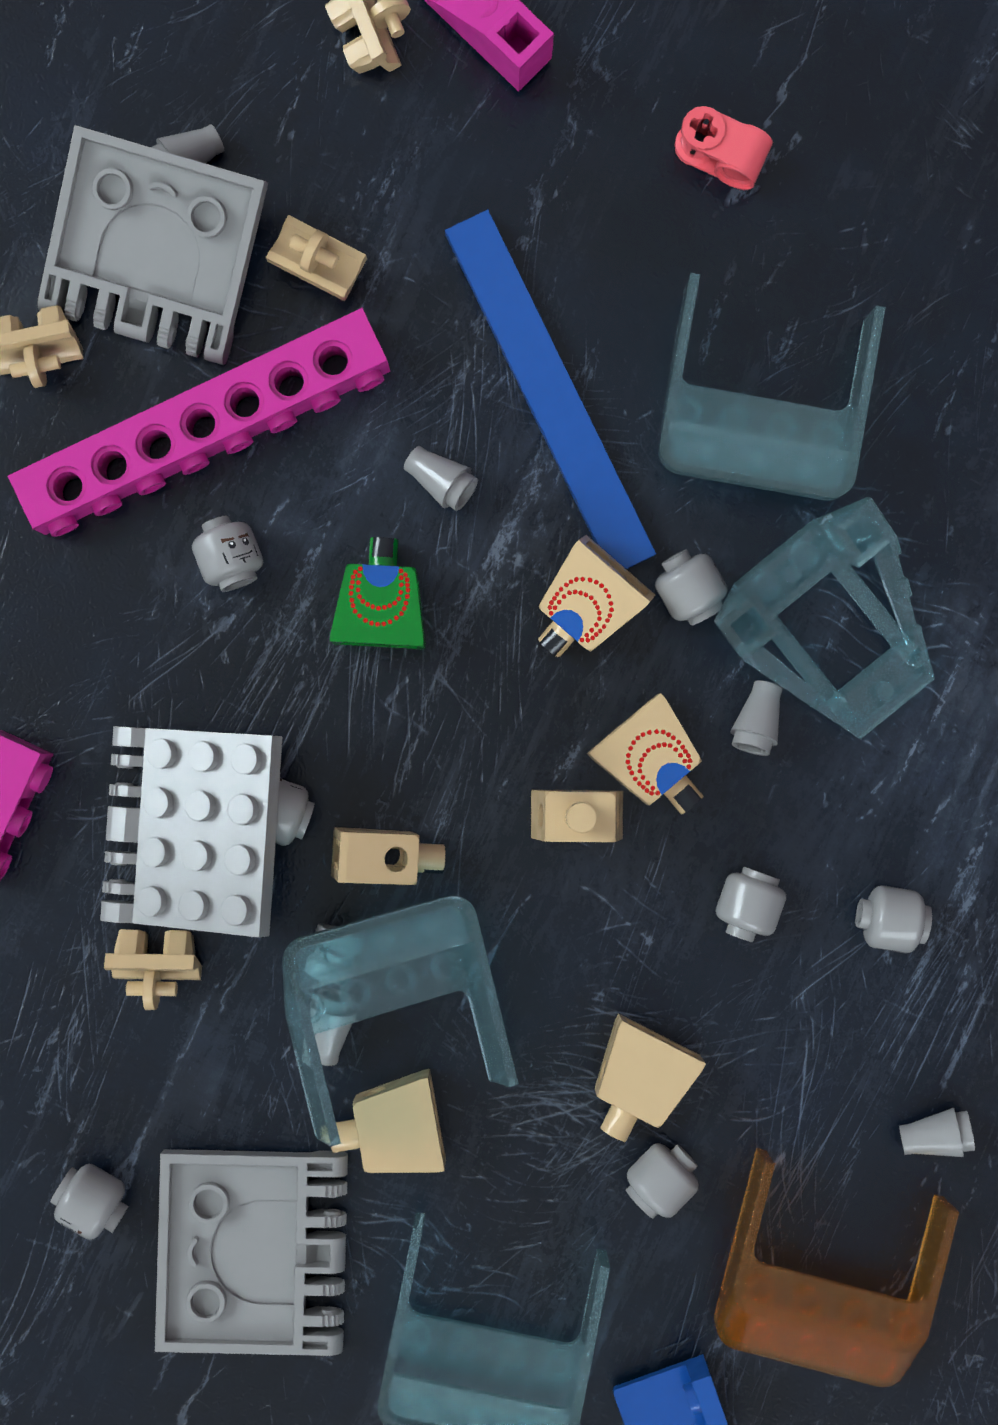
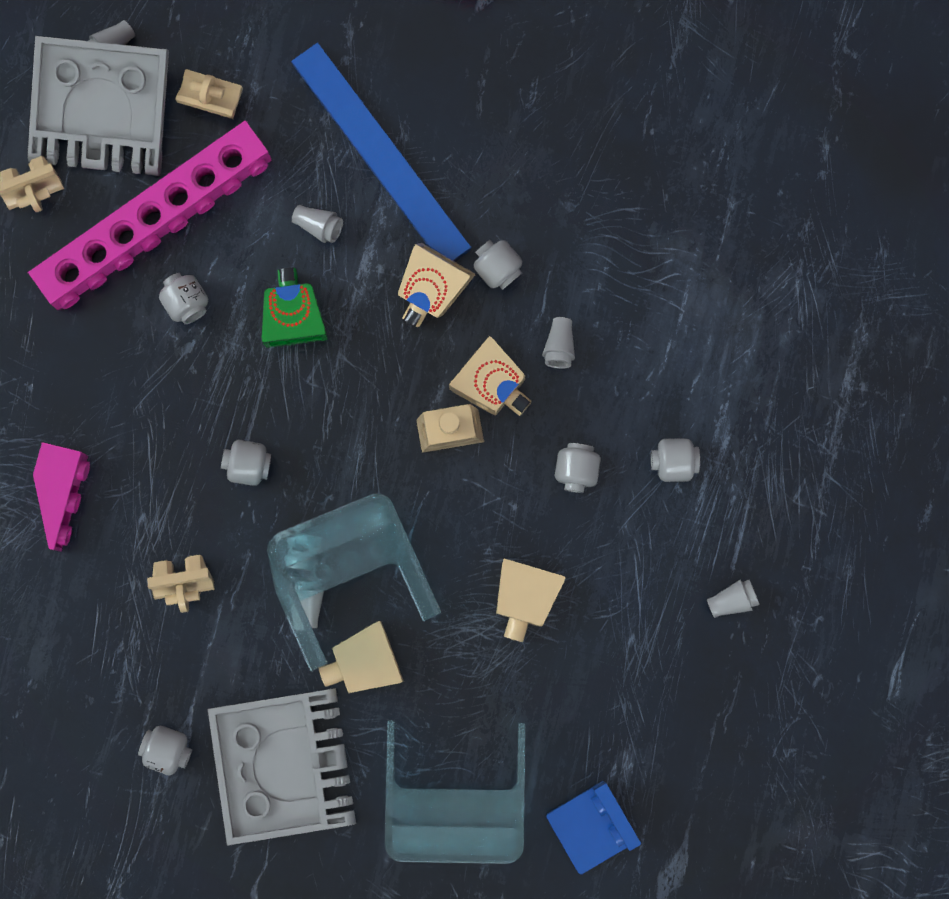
camera: 10 degrees left, 5 degrees down
hinge [100,726,282,938] -> none
tan torso [331,827,445,885] -> none
light grey head [626,1143,699,1219] -> none
clear light blue windscreen [658,273,886,501] -> none
clear light blue windscreen [714,497,935,740] -> none
clear orange windscreen [714,1148,959,1387] -> none

